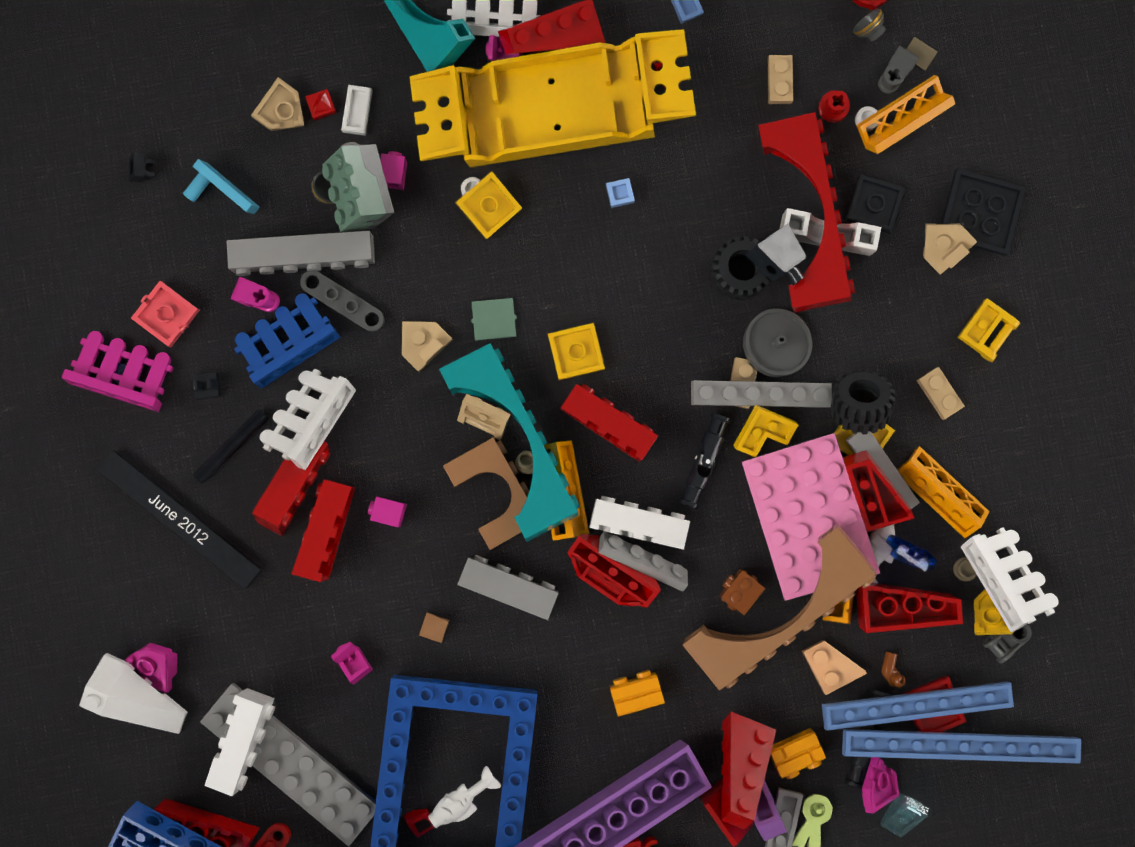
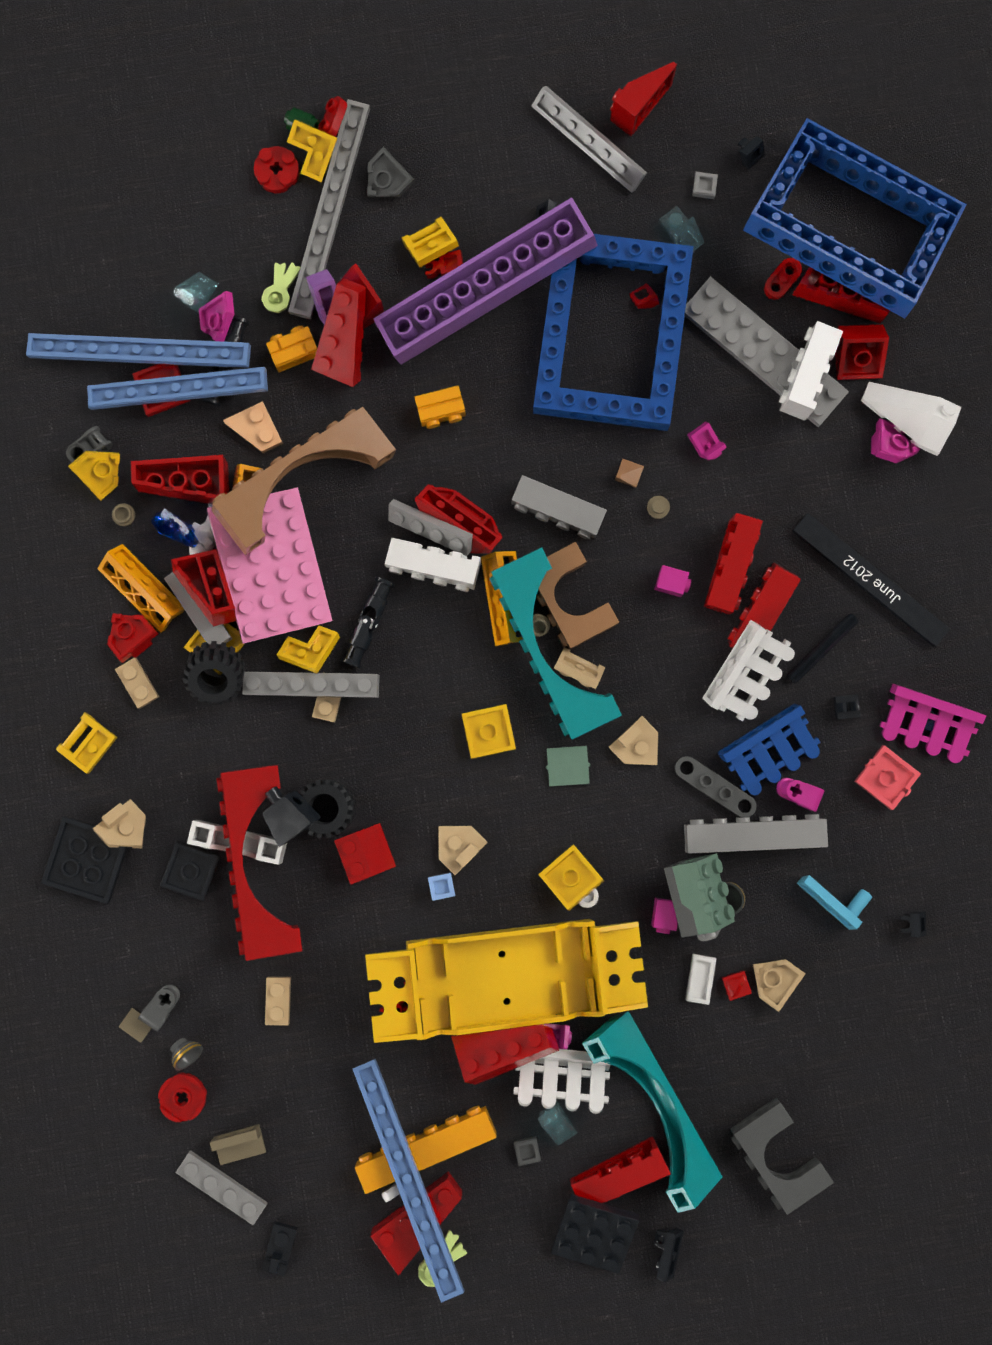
camera: 175 degrees left, 0 degrees up
white animal [428,766,501,828] -> none
red wedge [561,384,658,462] -> none
dark orange head [719,569,765,615] -> none
dark grey piece [743,309,812,378] -> none
red piece [818,90,850,123] -> none
white tile [855,106,880,132] -> none
light orange fence [857,75,955,154] -> none
dark orange arm [881,652,906,687] -> none
white fence [961,527,1058,632] -> none
none -> red plate [107,613,158,663]
none -> red slope [334,823,396,885]
none -> tan plate [439,826,488,875]
none -> dark tan plate [647,496,670,519]
none -> red slope [835,324,889,380]

